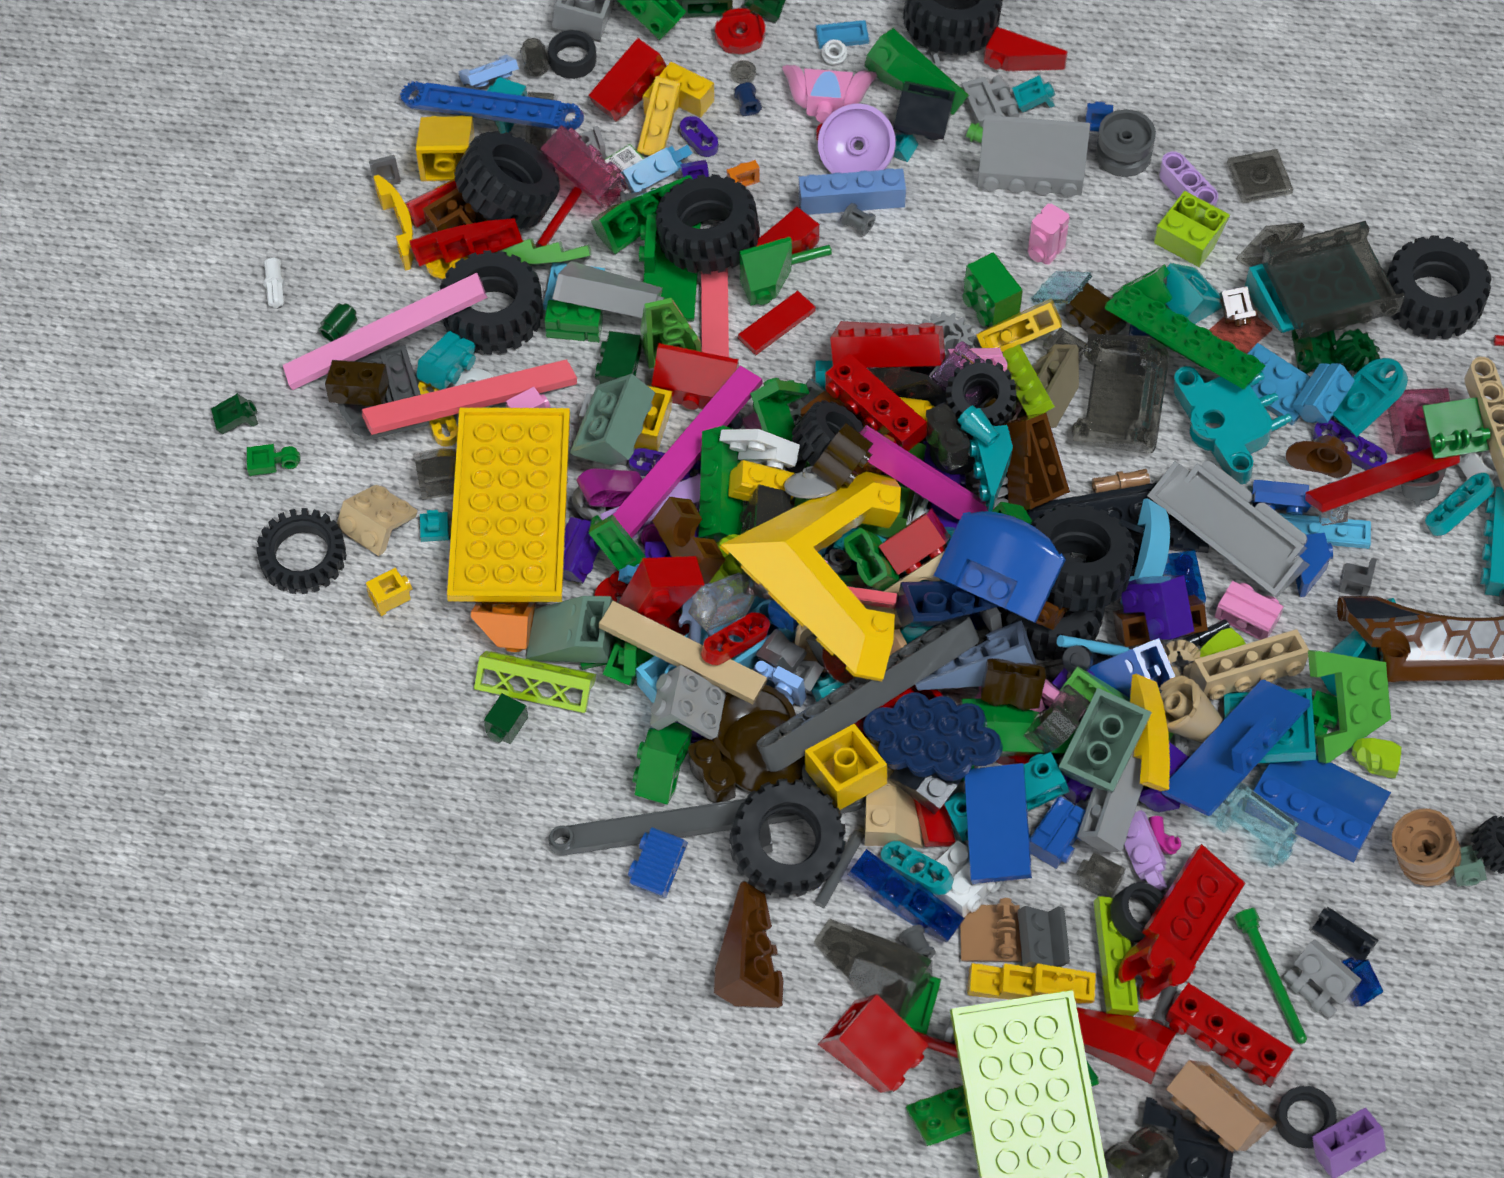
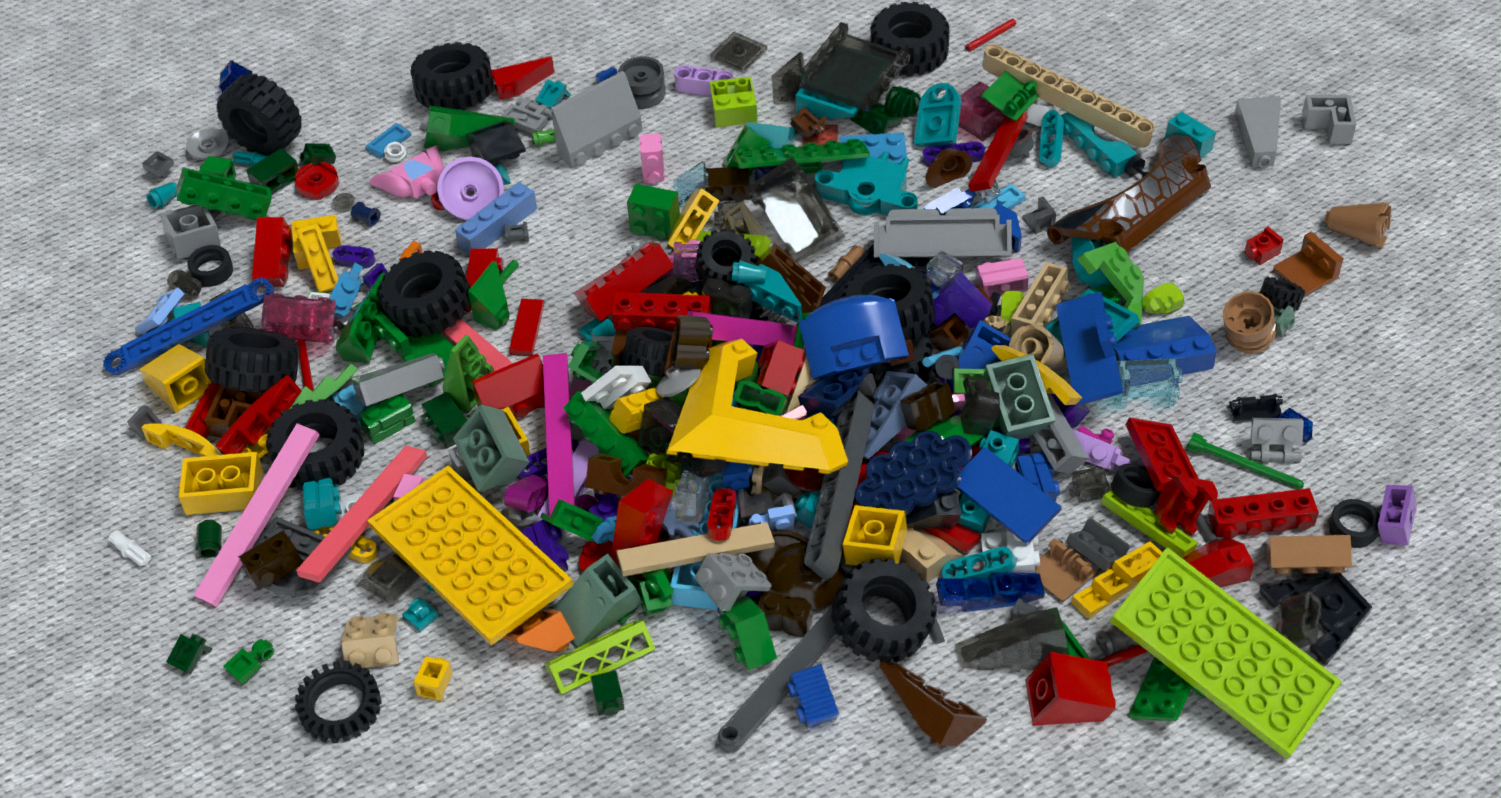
camera: 40 degrees left, 10 degrees down
dark azure brick [1293,364,1355,423] -> none
none -> yellow brick [178,452,263,515]
none -> clear brick [927,250,964,287]

